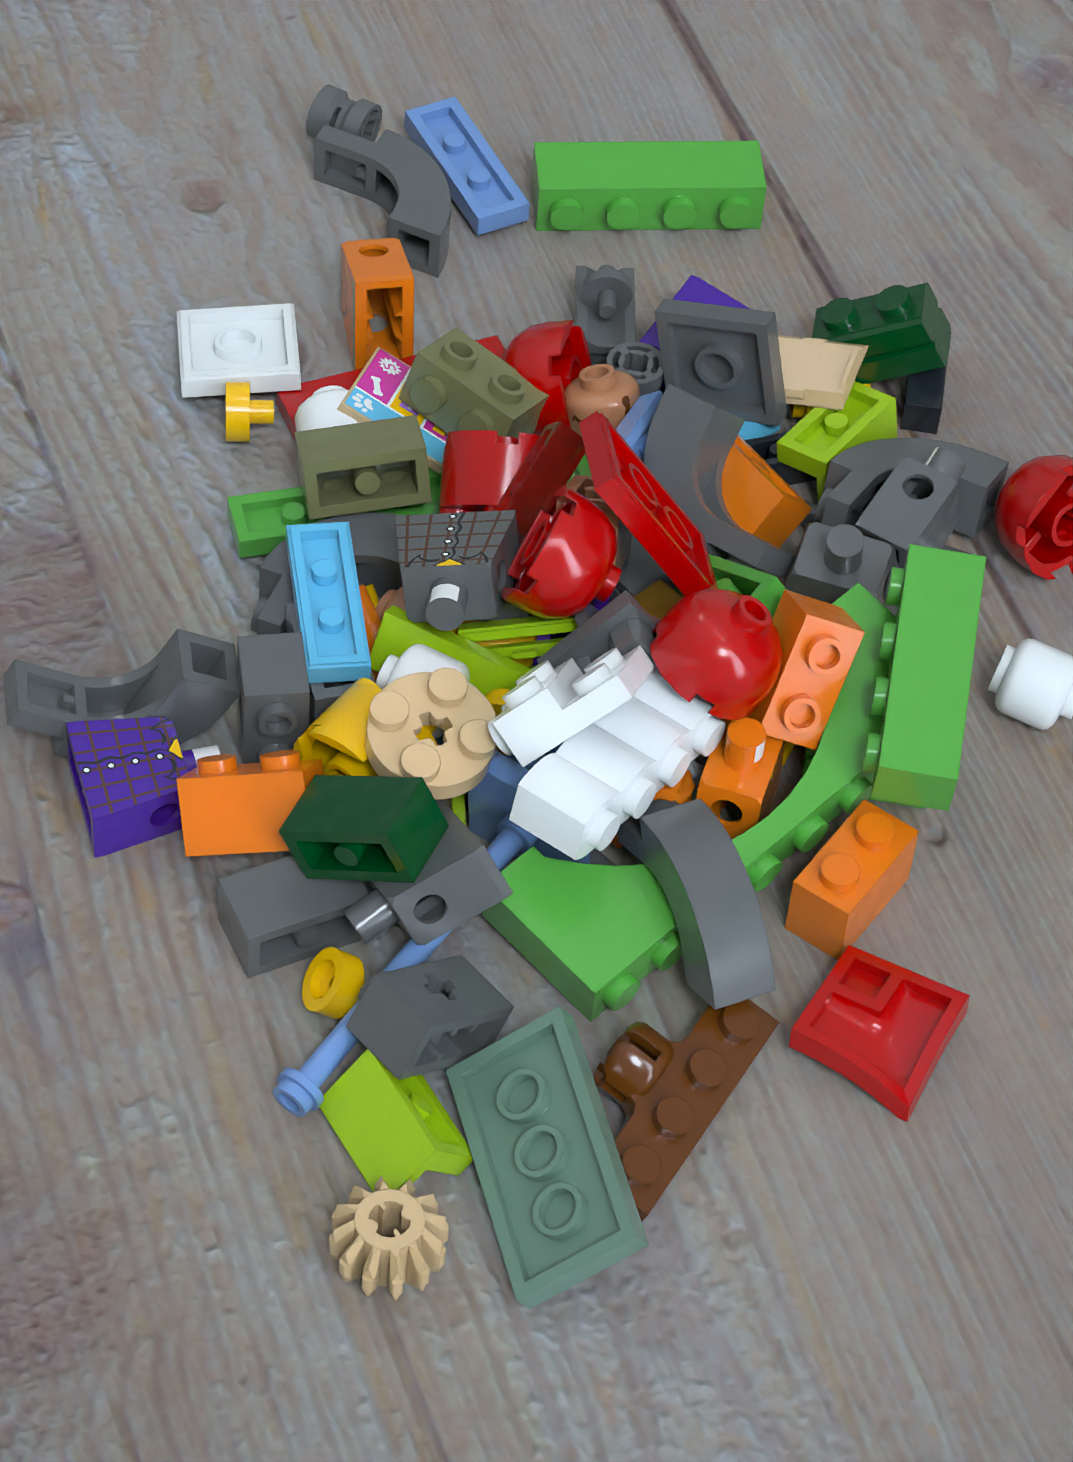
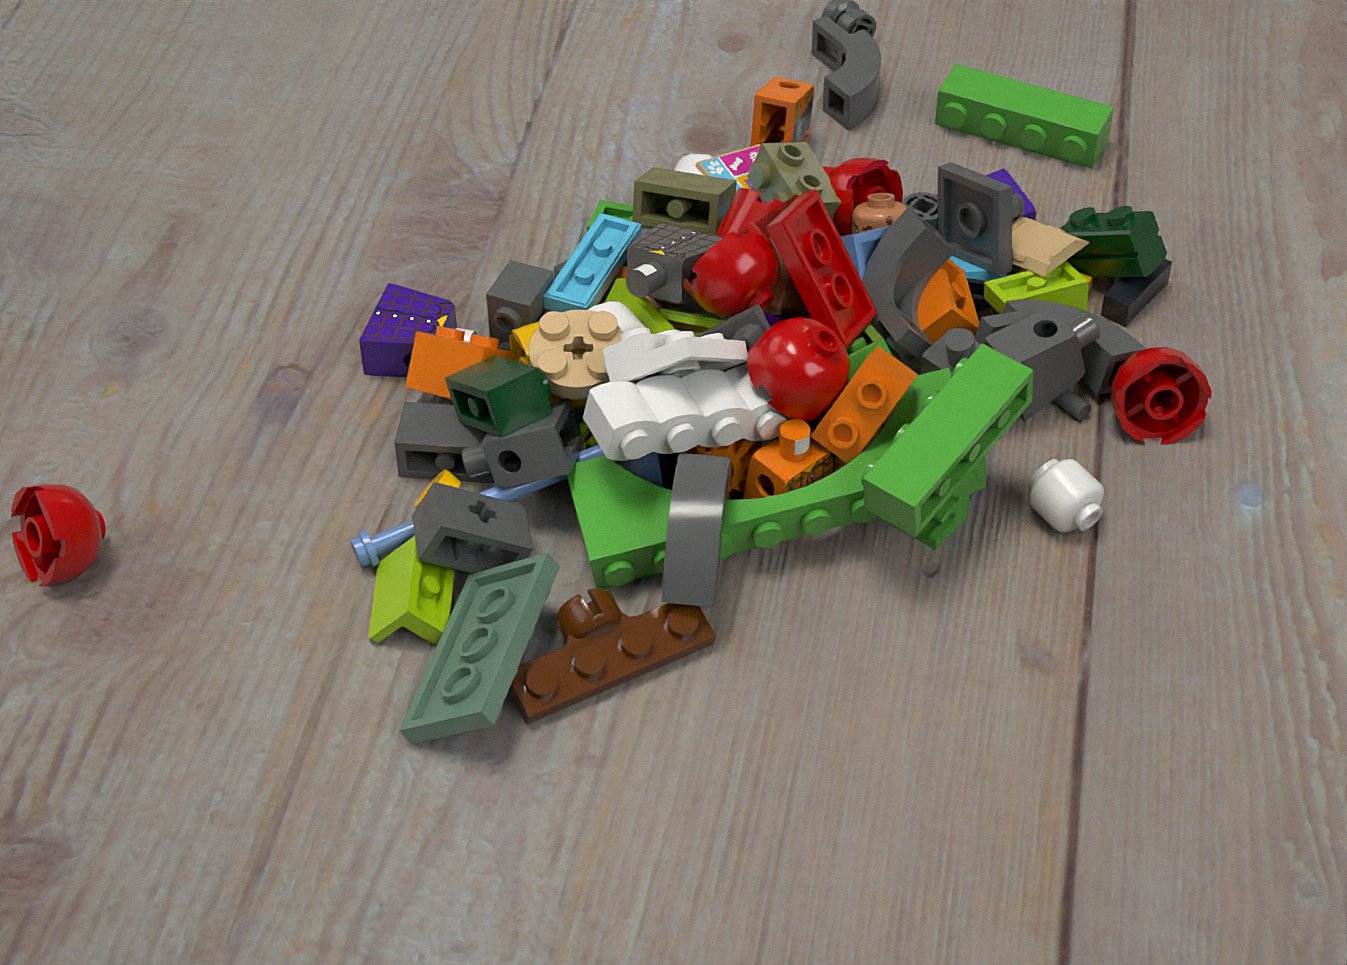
camera: 35 degrees right, 5 degrees down
dark grey arch [4,628,241,757] -> none
white tile [177,303,301,398] -> none
yellow tile [226,382,274,442] -> none
tan gear [329,1176,449,1301] -> none
medium blue plate [404,97,530,236] -> none
dark grey hips [575,265,636,365] -> none
orange brick [785,799,919,960] -> none
red plate [789,945,970,1122] -> none

